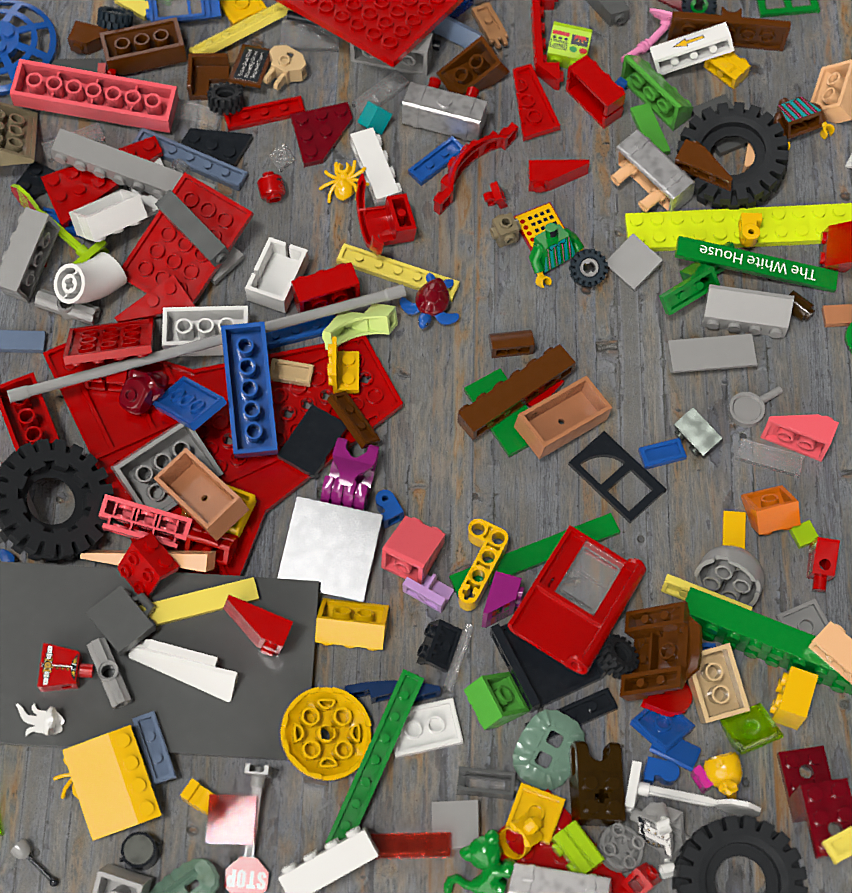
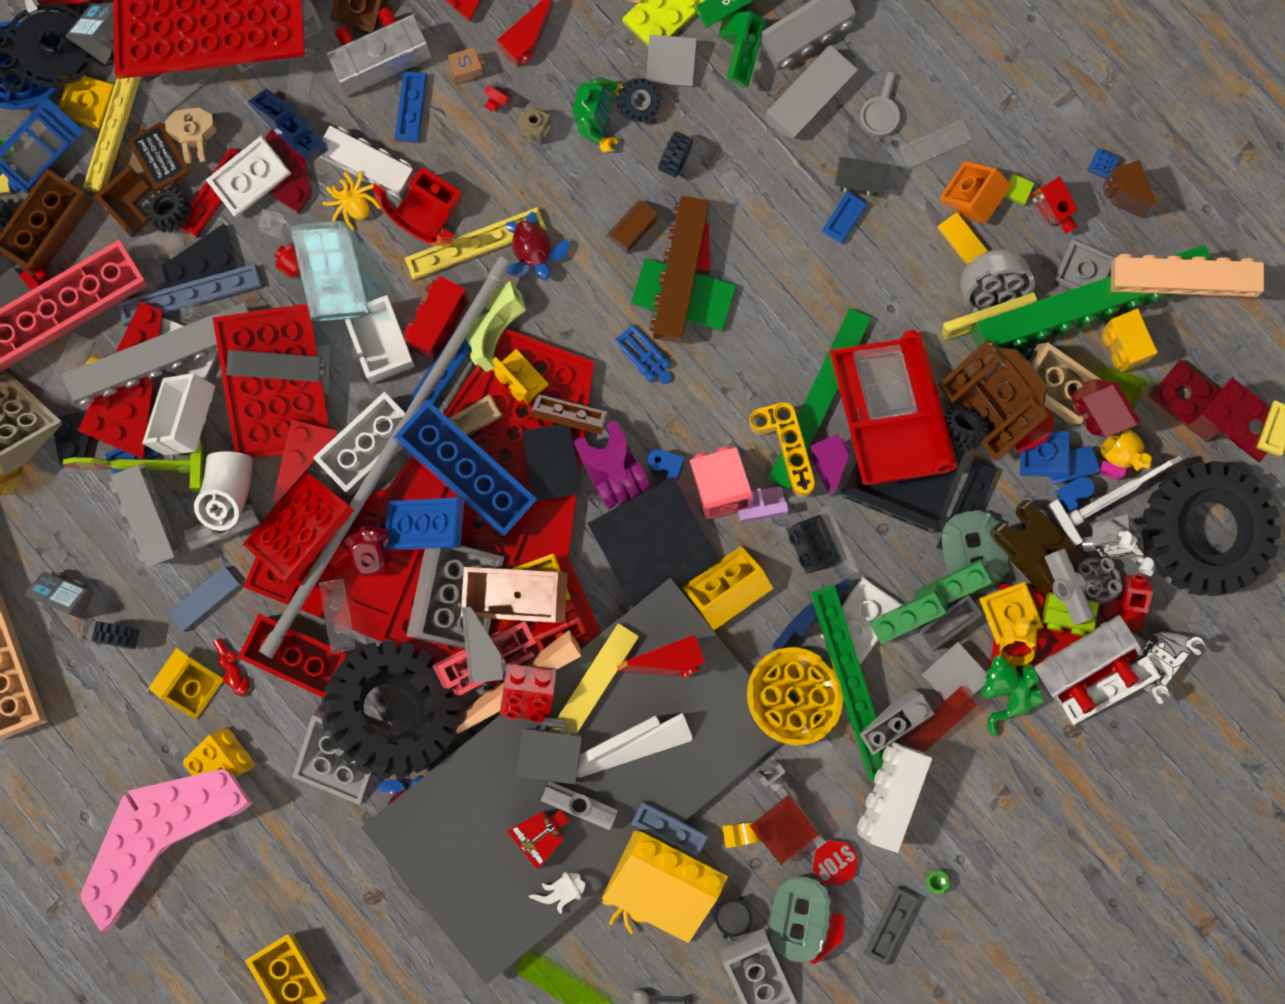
camera: 35 degrees left, 15 degrees up
teal panel [358,101,393,135] -> none
red piece [433,122,518,215] -> none
bright green slope [464,672,530,730] -> none
yellow tile [514,202,565,251] -> none
nougat piece [514,375,612,459] -> none
black window [568,431,667,523] -> none
coral slope [760,414,839,462] -> none
none -> white tile [206,135,292,218]
none -> dark blue slope [248,88,329,163]
none -> clear light blue piece [290,221,369,322]
none -> clear tile [319,579,356,653]
none -> medium nougat brick [448,47,486,84]
none -> light grey slope [461,607,506,683]
none -> blue piece [614,324,671,384]
none -> black bush [658,131,694,178]
none -> light grey slope [860,689,934,755]
none -> green bracket [869,559,993,644]
none -> light grey piece [1045,548,1094,626]
none -> dark red slope [1070,379,1140,437]

